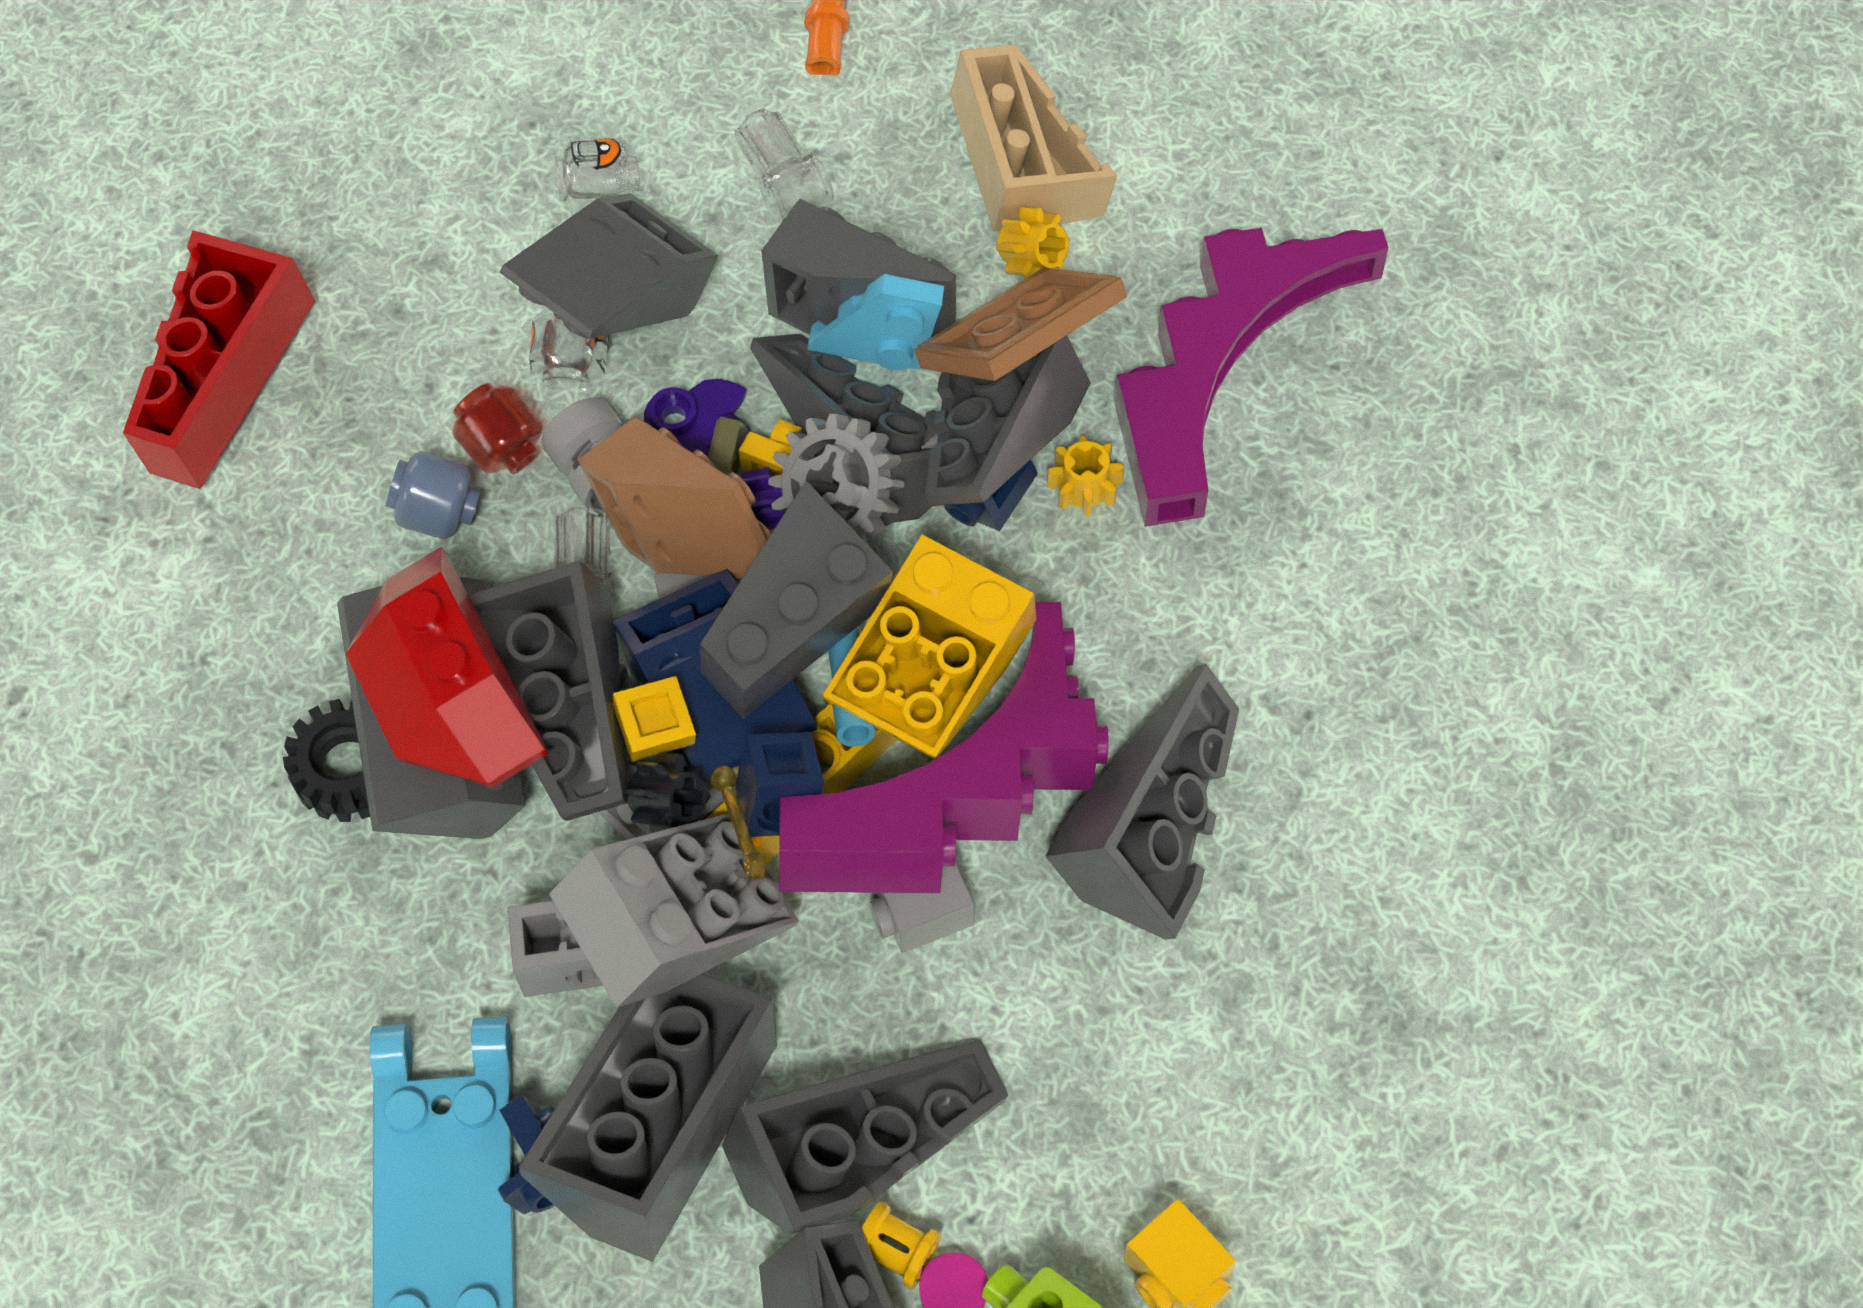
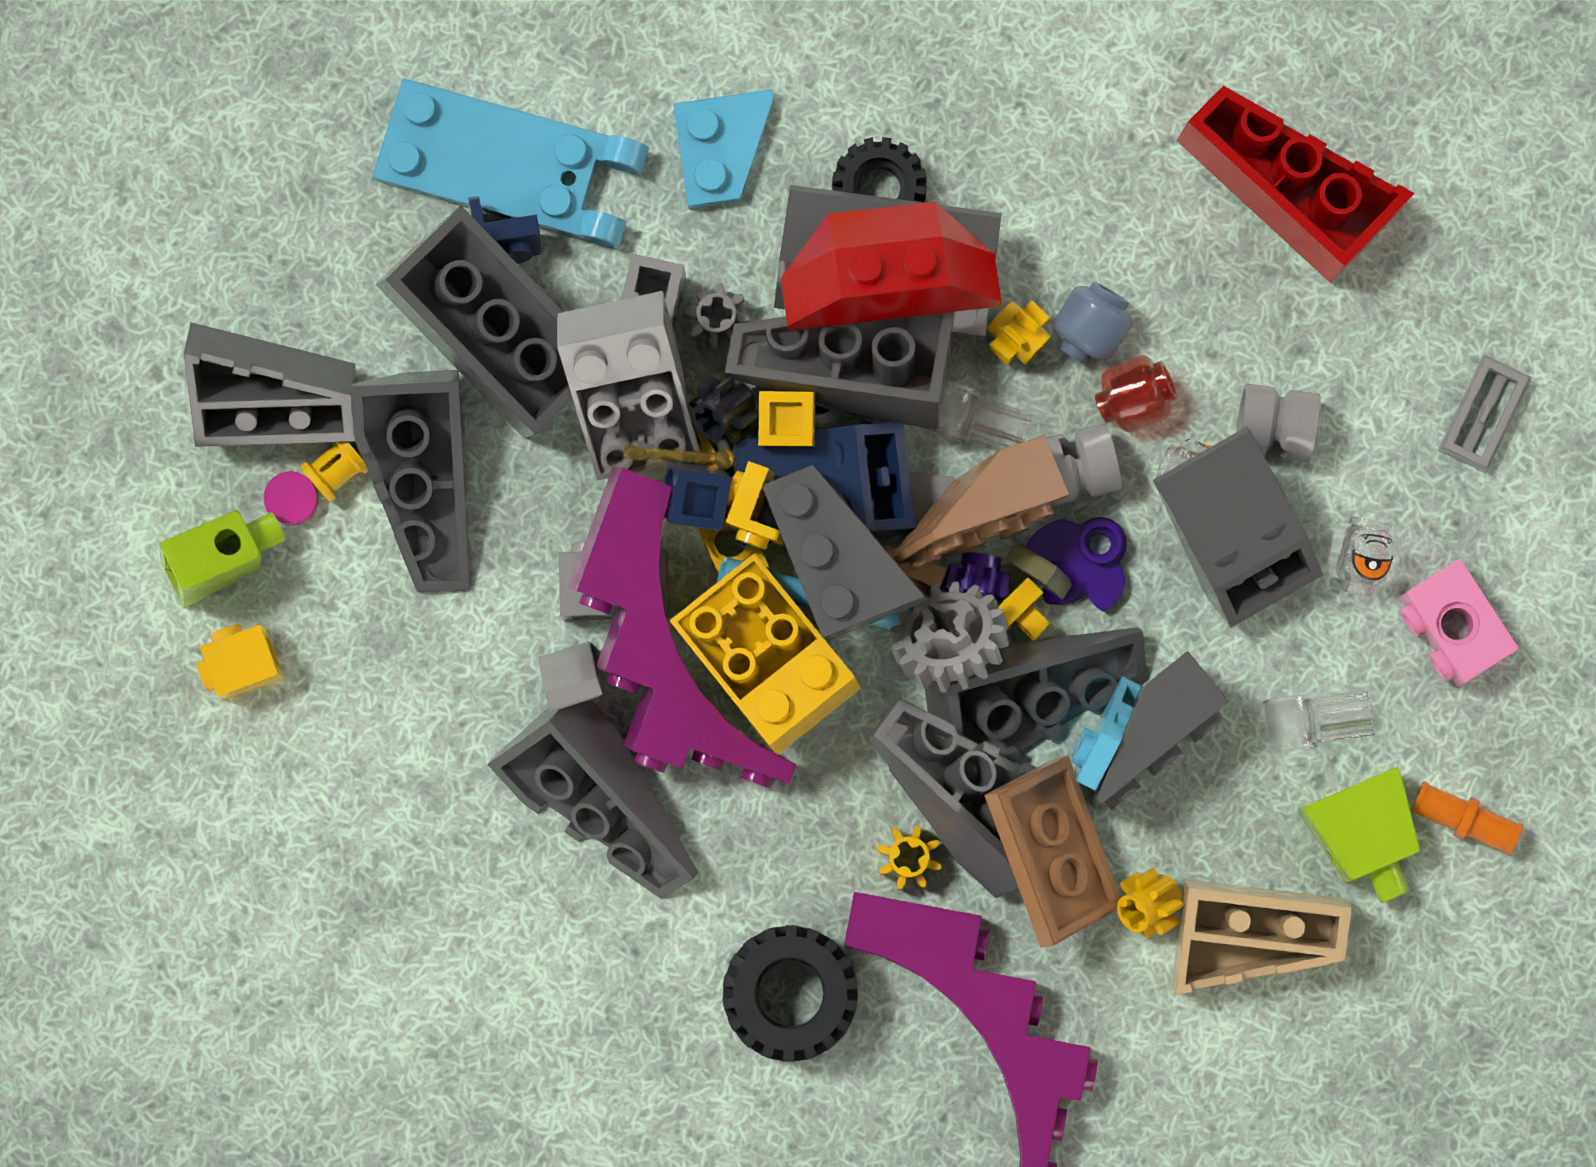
camera: 115 degrees right, 20 degrees up
none -> light grey tile [538,641,602,711]
none -> medium azure wing [673,89,774,209]
none -> light grey gear [684,283,750,352]
none -> black tyre [722,925,858,1062]
none -> yellow bracket [726,461,784,550]
none -> yellow gear [987,300,1053,365]
none -> light grey wheel [1236,383,1321,462]
none -> lime torso [1298,766,1420,903]
none -> bright pink brick [1399,559,1519,687]
none -> light grey tile [1437,354,1532,473]

